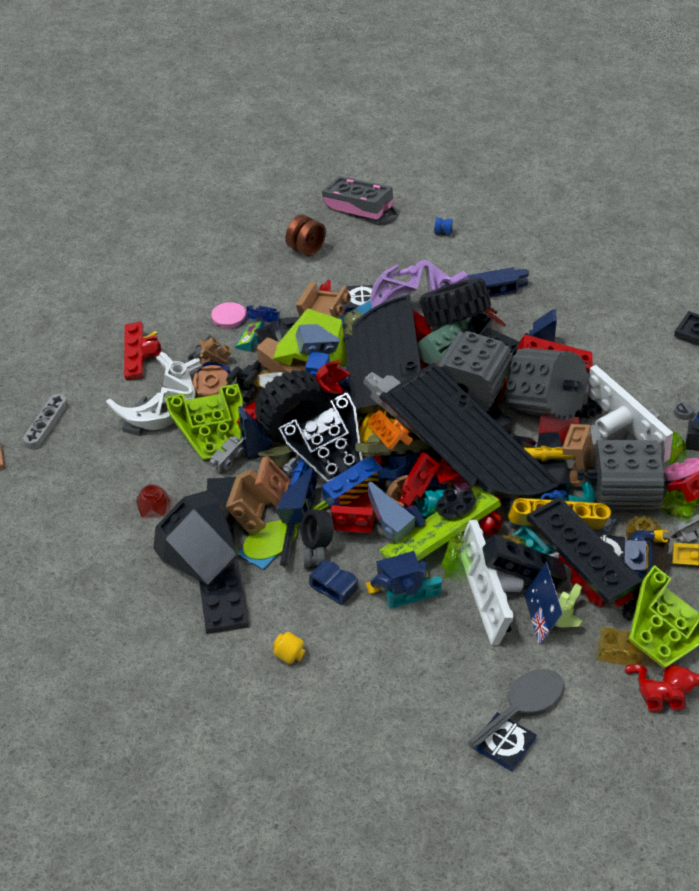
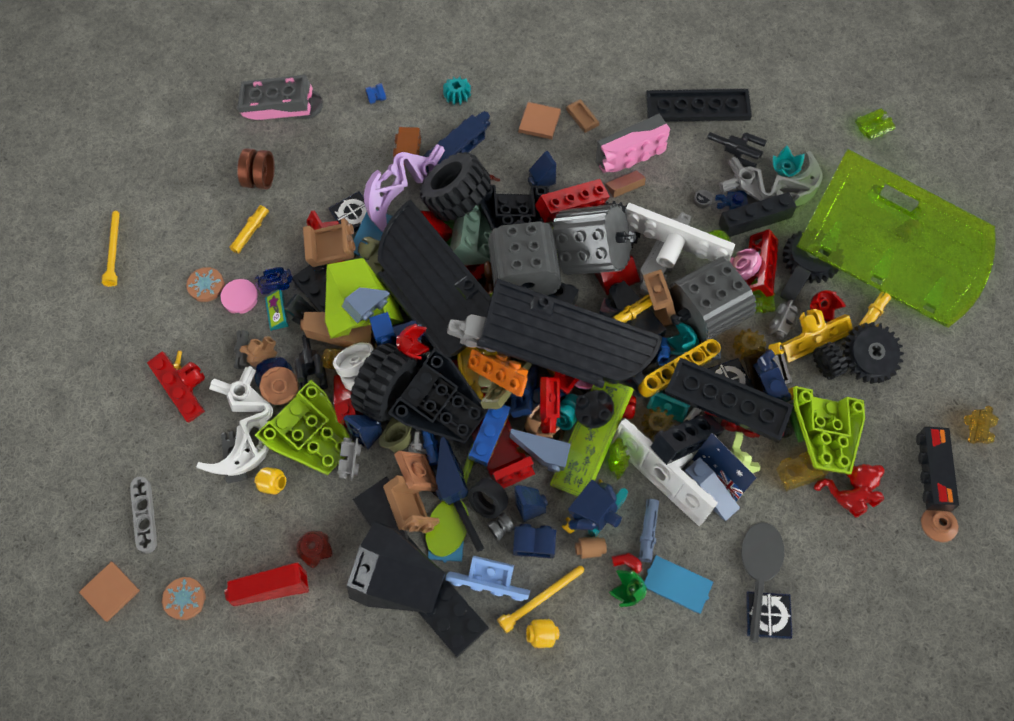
camera: 30 degrees left, 20 degrees up
dark blue tile [403,506,426,527] -> none
none -> yellow piece [102,211,120,287]
none -> nougat tile [162,577,206,620]
none -> nougat tile [186,267,225,302]
none -> red slope [225,562,309,606]
none -> yellow pin [229,205,269,254]
none -> yellow head [255,467,286,495]
none -> dark orange brick [393,127,421,166]
none -> teal gear [443,76,471,105]
none -> light blue bracket [445,556,530,601]
none -> yellow piece [497,566,584,634]
none -> dark blue slope [515,485,548,522]
none -> nougat tile [519,102,561,140]
none -> medium nougat tile [566,99,599,133]
none -> medium nougat brick [575,536,607,559]
none -> bright pink piece [596,114,670,173]
none -> medium nougat slope [605,170,646,198]
none -> green piece [609,570,647,607]
none -> red arm [611,553,642,573]
none -> sand blue pin [639,499,659,562]
none -> dark azure piece [644,555,713,614]
none -> slope [684,457,740,522]

